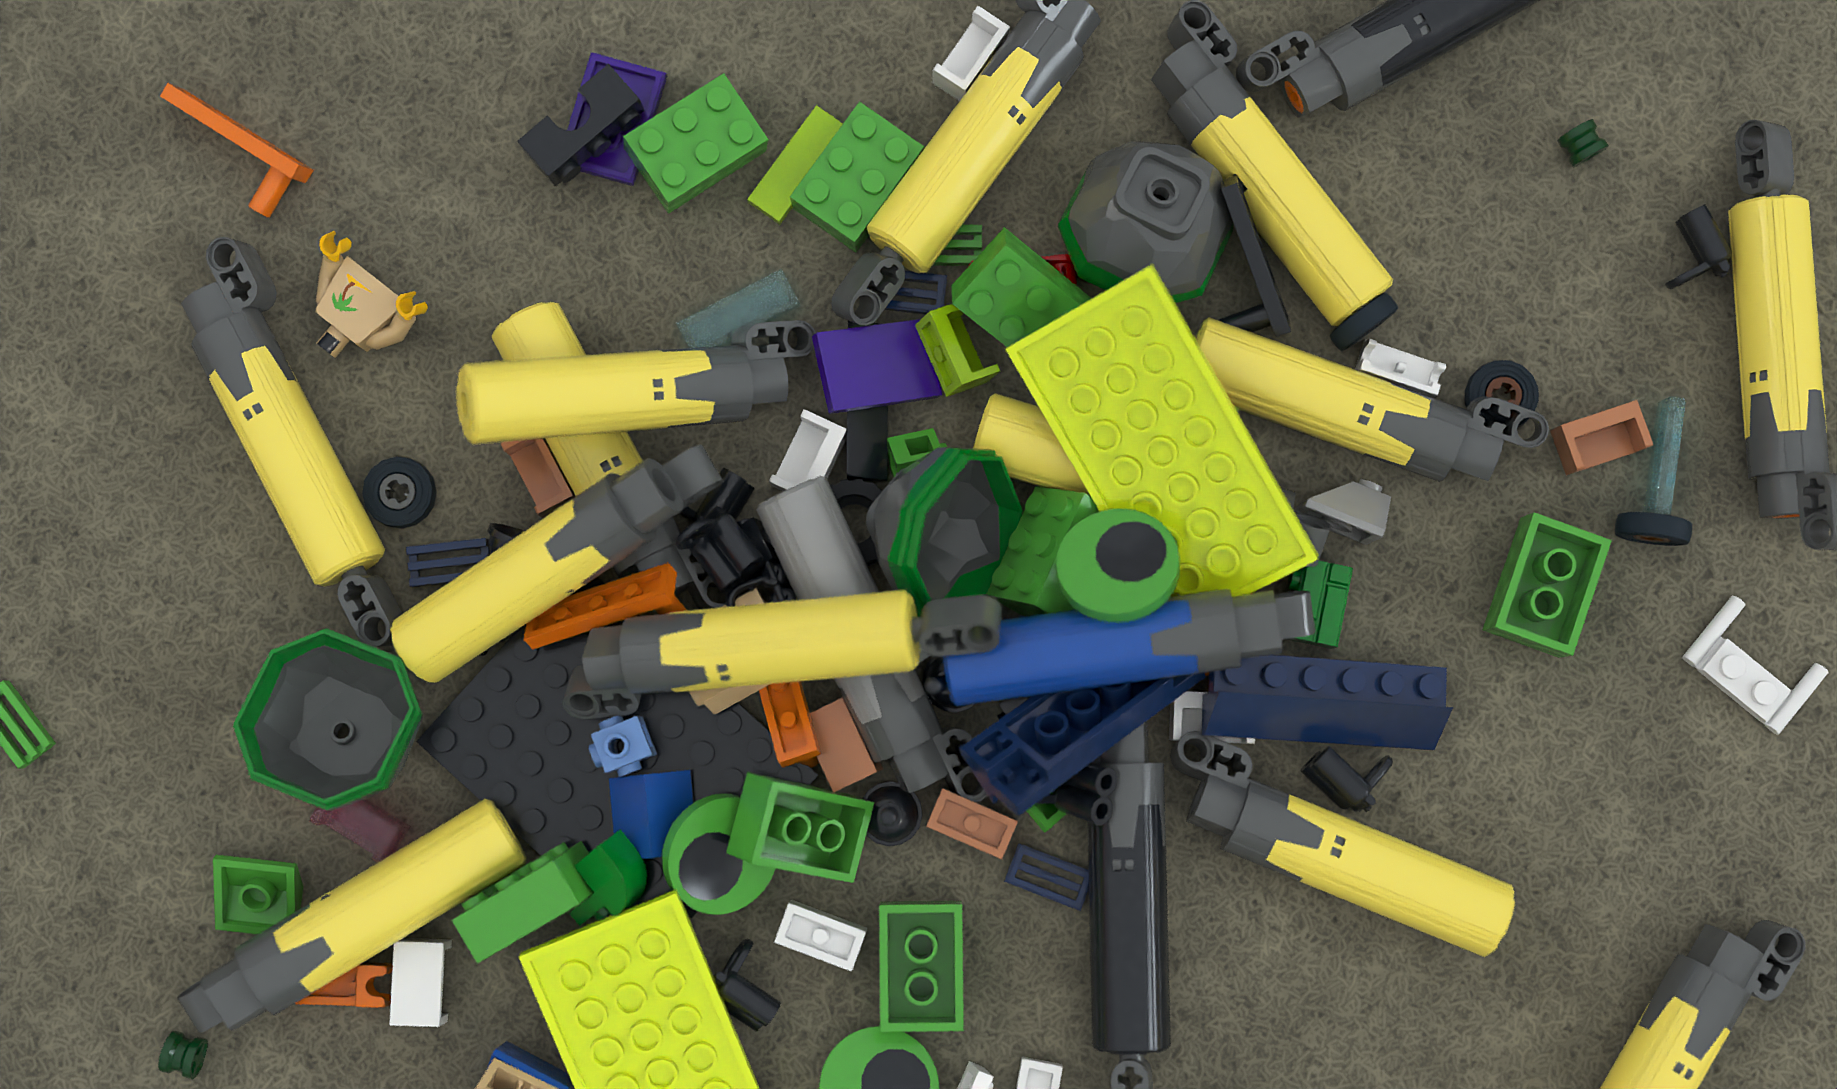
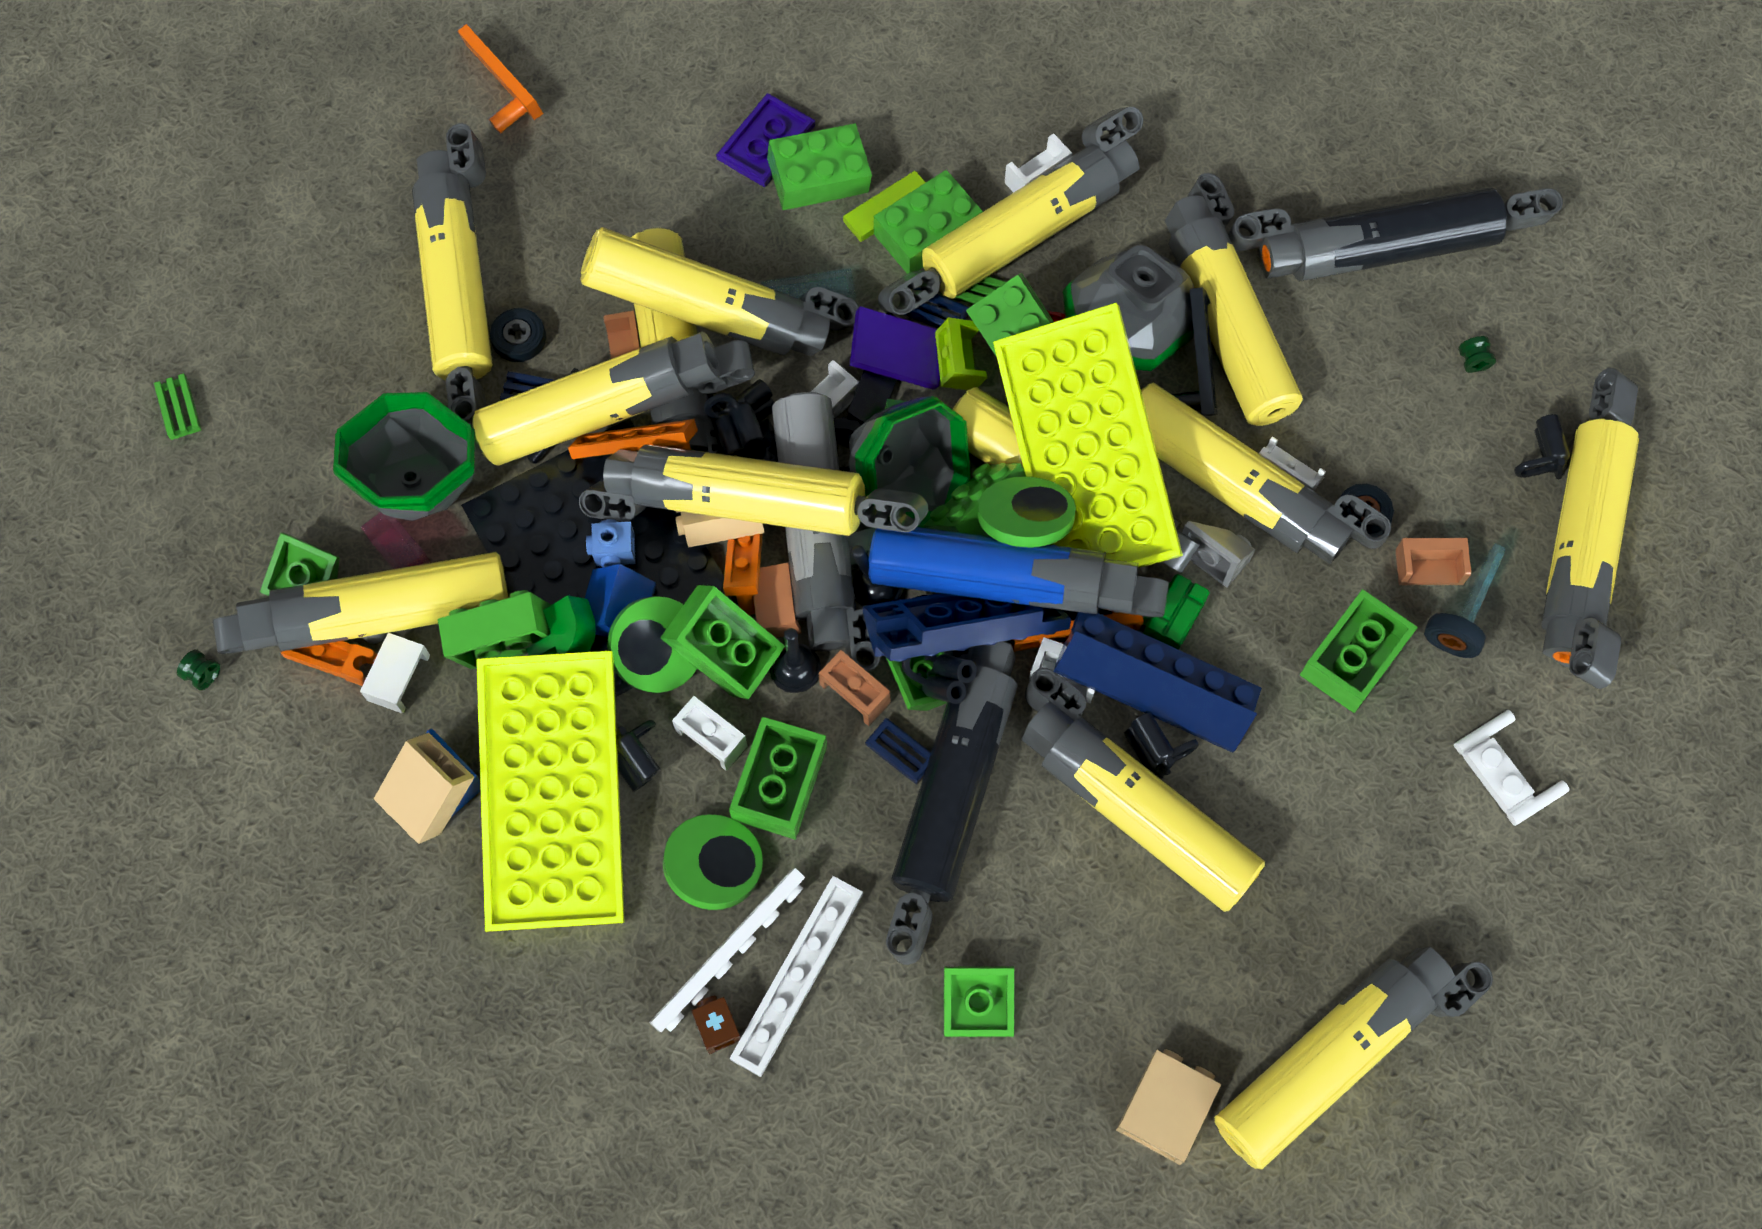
camera: 15 degrees right, 15 degrees down
tan torso [315,231,428,358] -> none
black arch [517,64,645,187] -> none
black bush [1329,292,1398,351] -> none

